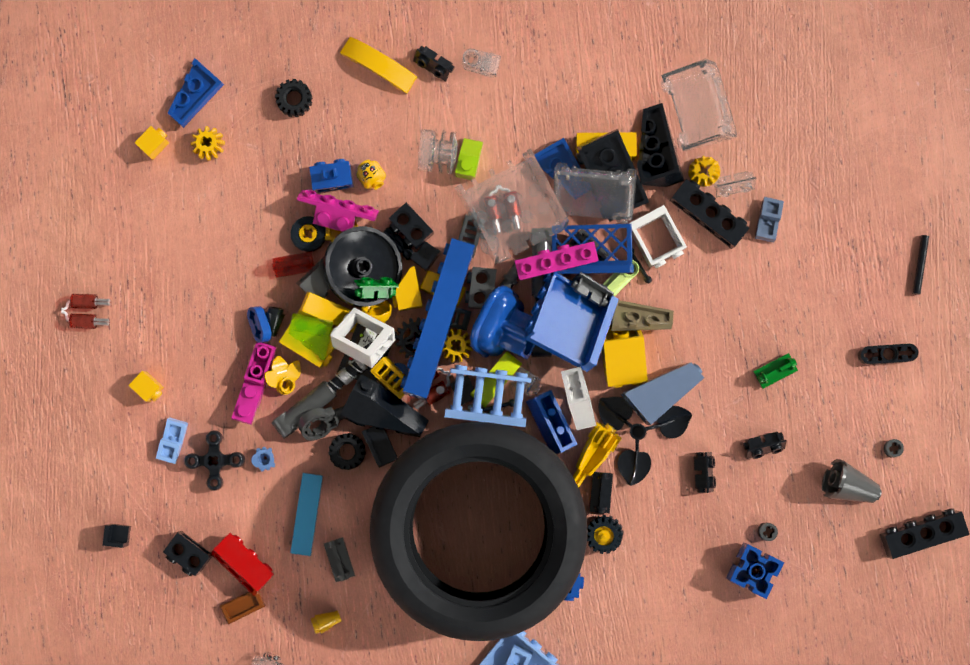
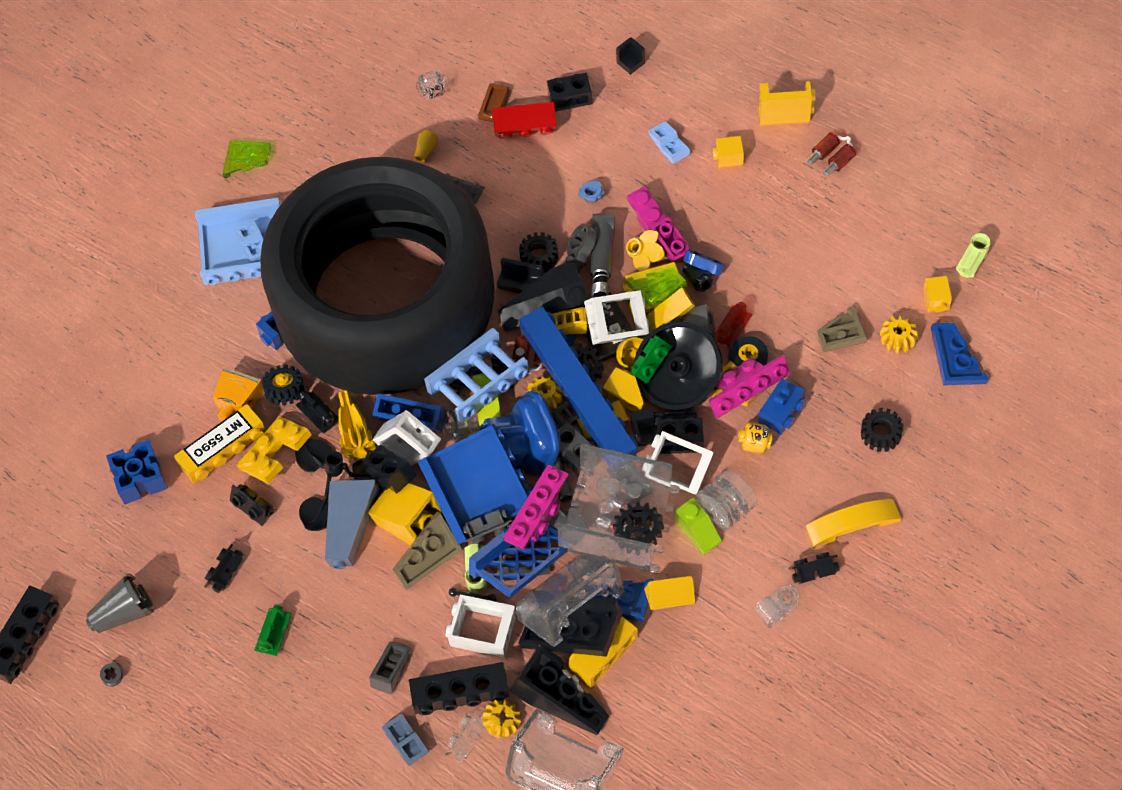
camera: 140 degrees right, 25 degrees down
black gear [184,430,245,491] -> none
dark azure tile [290,473,323,556] -> none
dark grey bush [758,523,778,541] -> none
black beam [858,343,919,364] -> none
none -> brick [174,404,266,484]
none -> light orange torso [213,367,264,421]
none -> yellow plate [236,416,312,484]
none -> black brick [362,443,417,494]
none -> dark grey slope [369,641,411,694]
none -> black gear [612,501,664,552]
none -> white window [642,431,714,495]
none -> yellow slope [644,576,695,610]
none -> yellow panel [758,81,815,126]
none -> dark tan wing [817,306,866,353]
none -> yellowish green piece [956,233,991,278]

